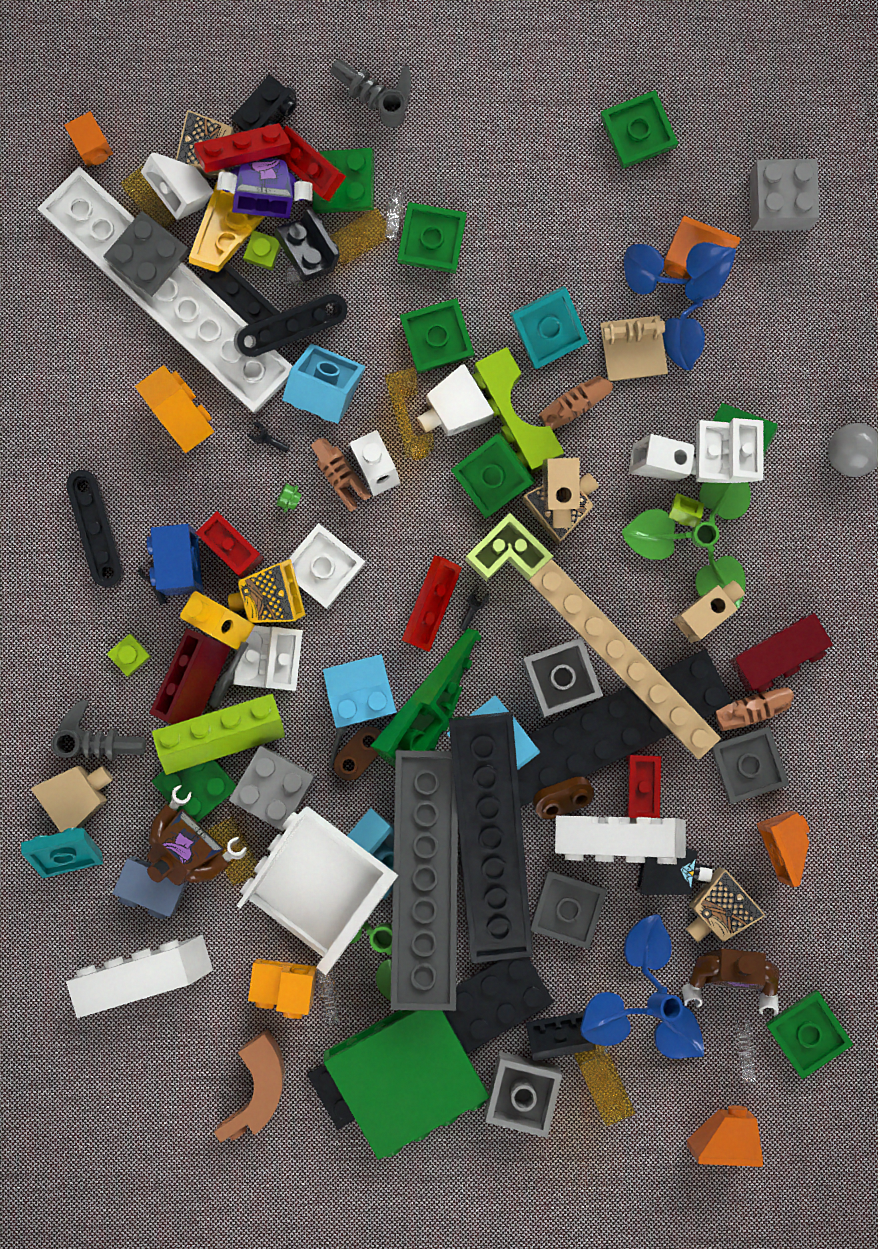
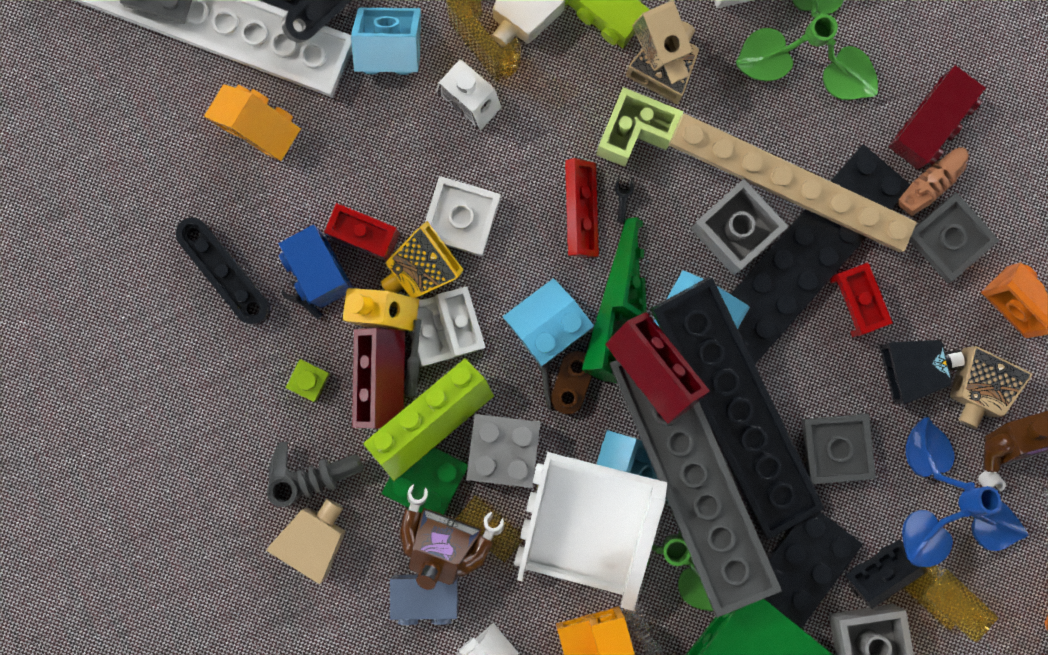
camera: 20 degrees left, 0 degrees up
teal plate [21,828,103,878] -> none
black hand [247,422,290,453] -> none
bright green plate [276,483,302,512] -> none
nougat hinge [311,438,371,512] -> none
green plate [451,433,536,519] -> none
reddish brown plate [533,777,594,819] -> none
white wedge [555,816,686,864] -> none
lime plate [668,493,704,527] -> none
tan torso [672,580,745,643] -> none
none -> dark red brick [605,312,710,424]

